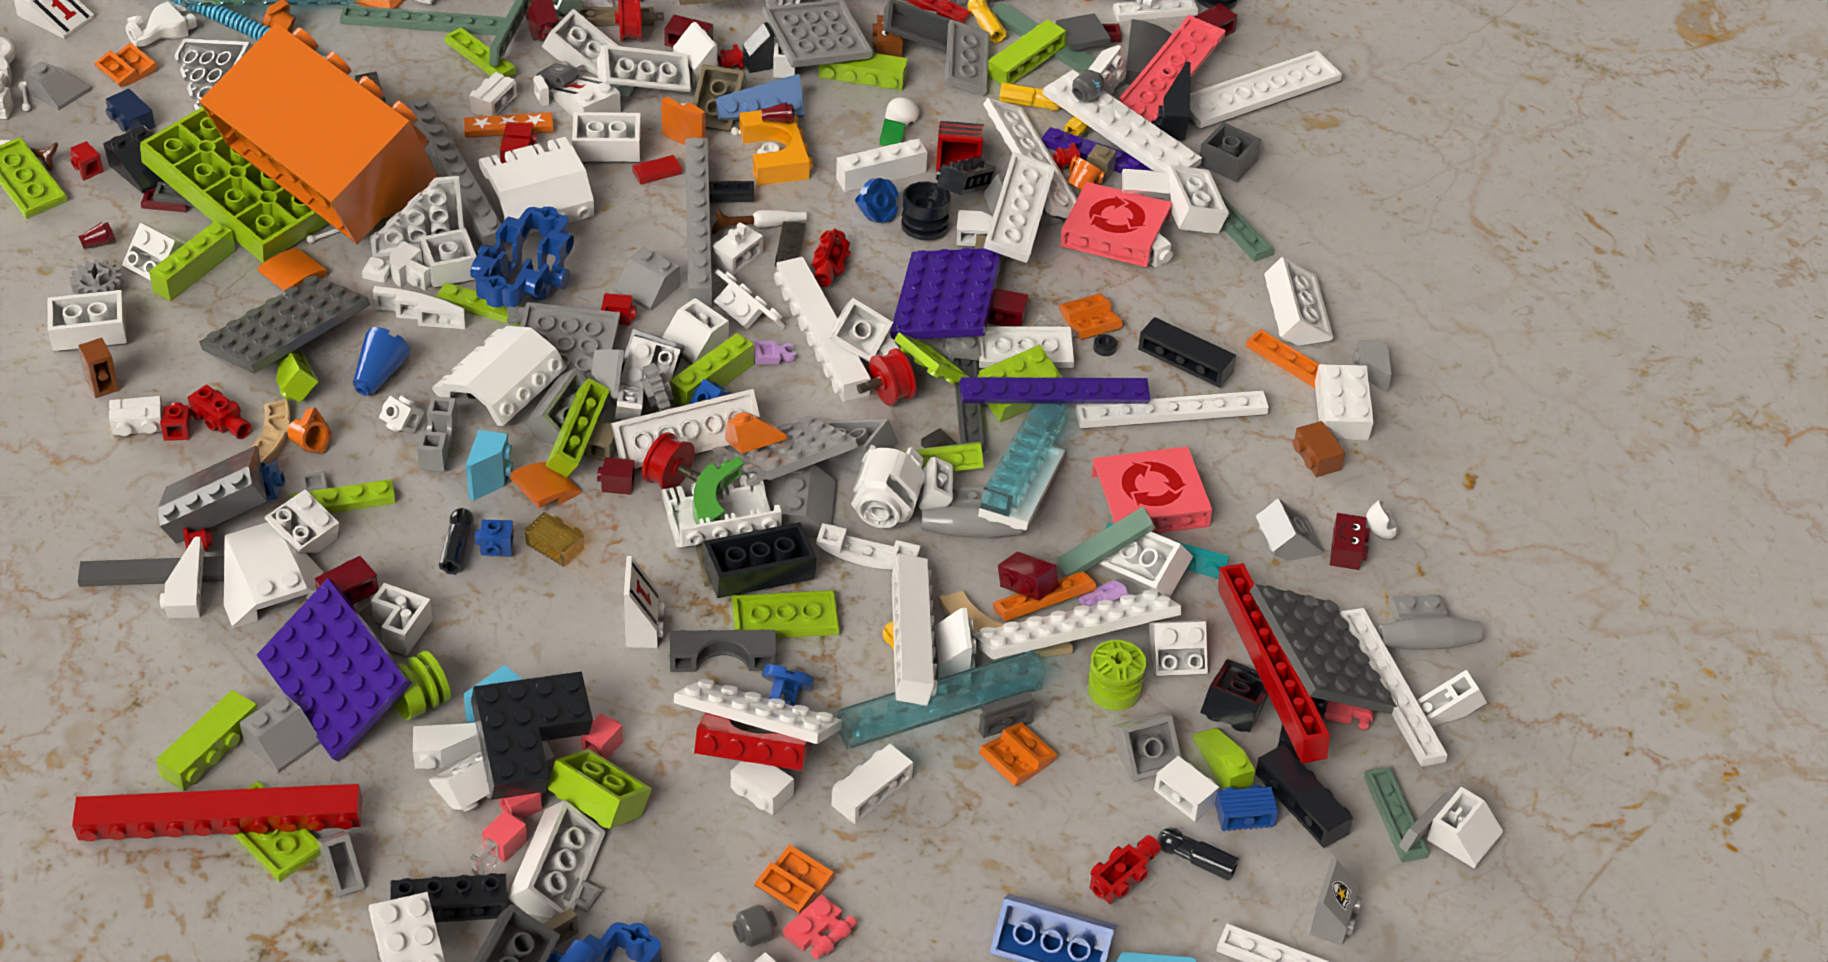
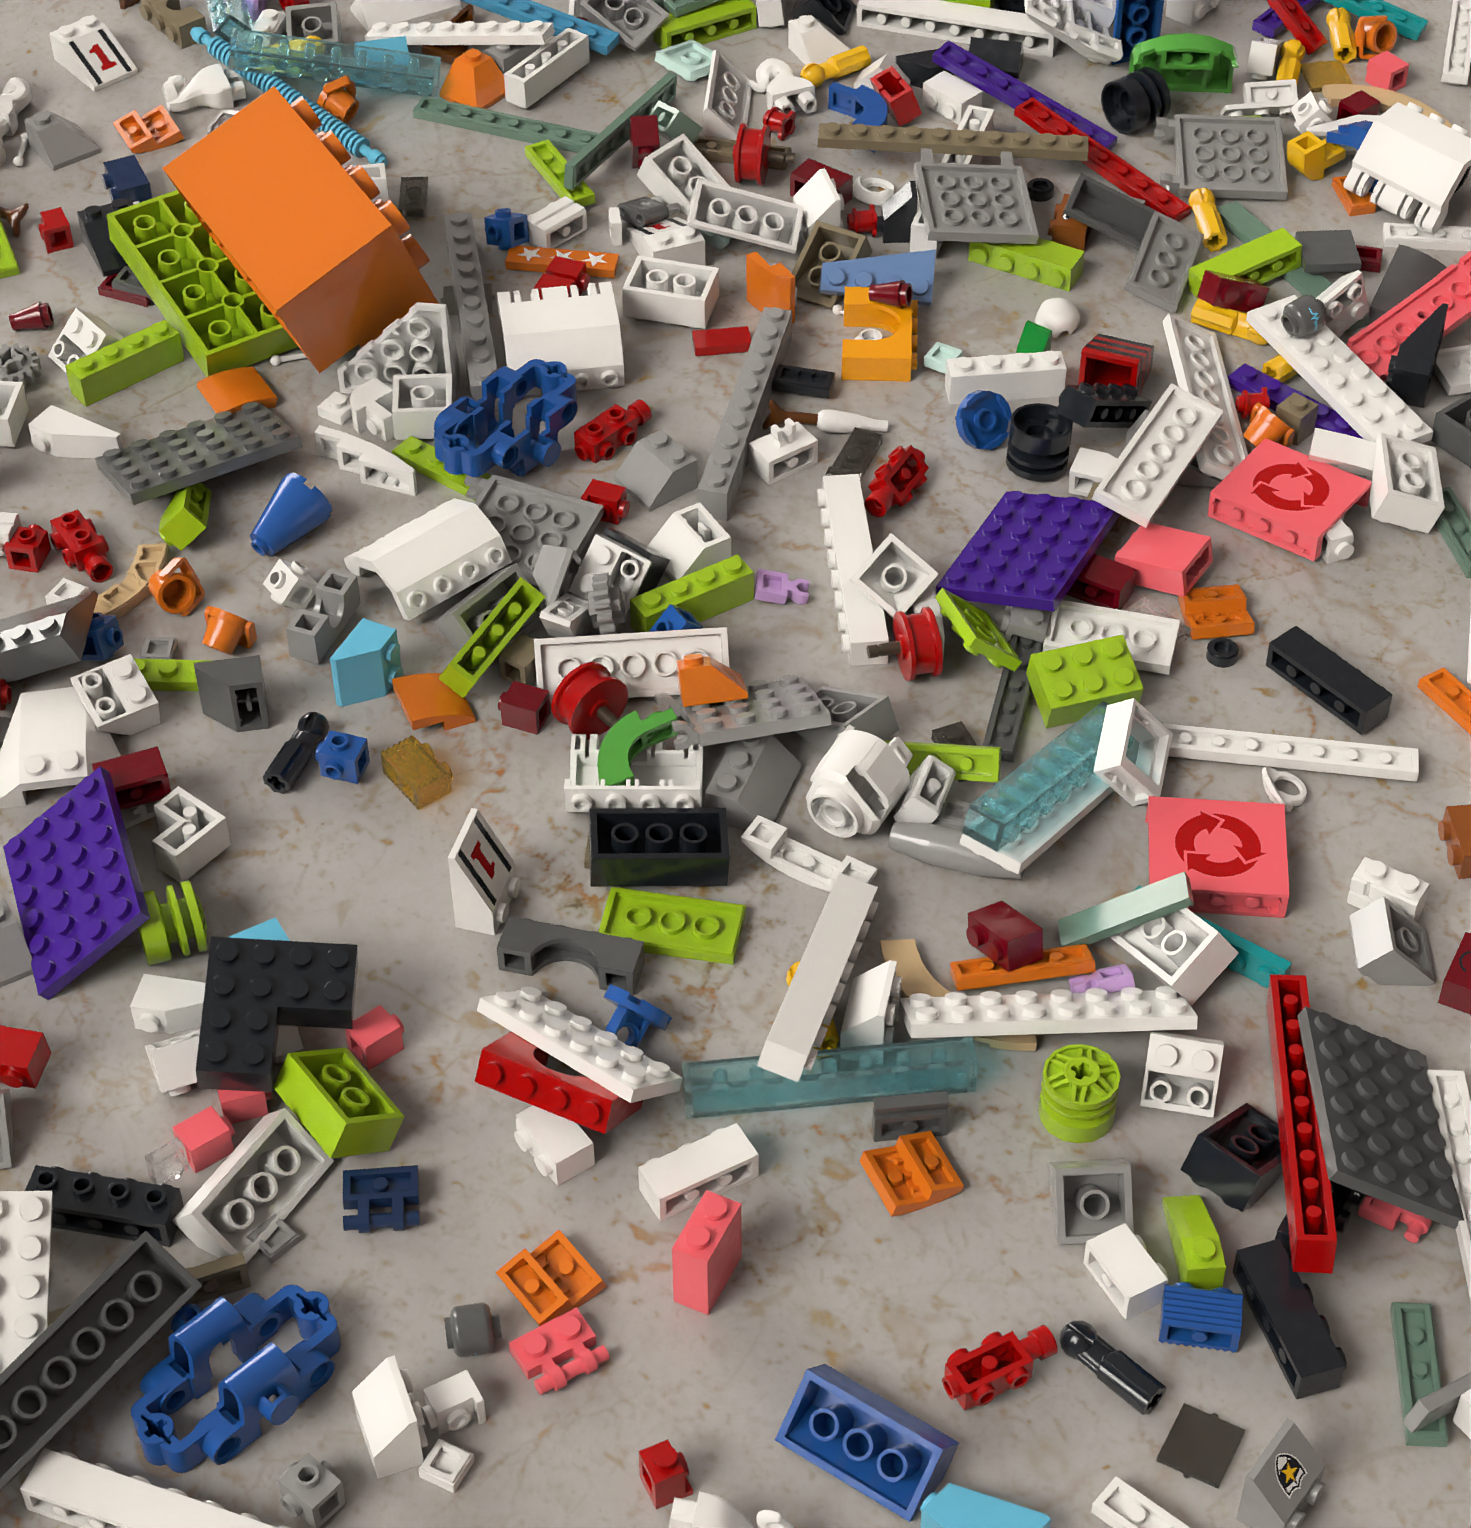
camera: 20 degrees right, 0 degrees up
white bracket [714,269,786,330] -> none
dark purple plate [959,377,1151,404] -> none
none -> white slope [28,405,123,459]
none -> white tile [45,578,90,605]
none -> dark grey slope [194,655,270,732]
none -> orange piece [202,605,257,656]
none -> dark blue plate [343,1165,420,1234]
none -> blue brick [484,208,529,250]
none -> red brick [574,399,652,464]
none -> coral brick [672,1190,742,1315]
none -> white piece [853,176,894,206]
none -> light aqua plate [924,342,963,374]
none -> black tile [1027,178,1054,202]
none -> white window [1093,698,1173,806]
none -> coral brick [1114,523,1213,597]
none -> clear smoke piece [1156,1403,1245,1489]
none -> dark red brick [1197,270,1269,313]
none -> white piece [1262,766,1307,812]
none -> white brick [1346,857,1430,921]

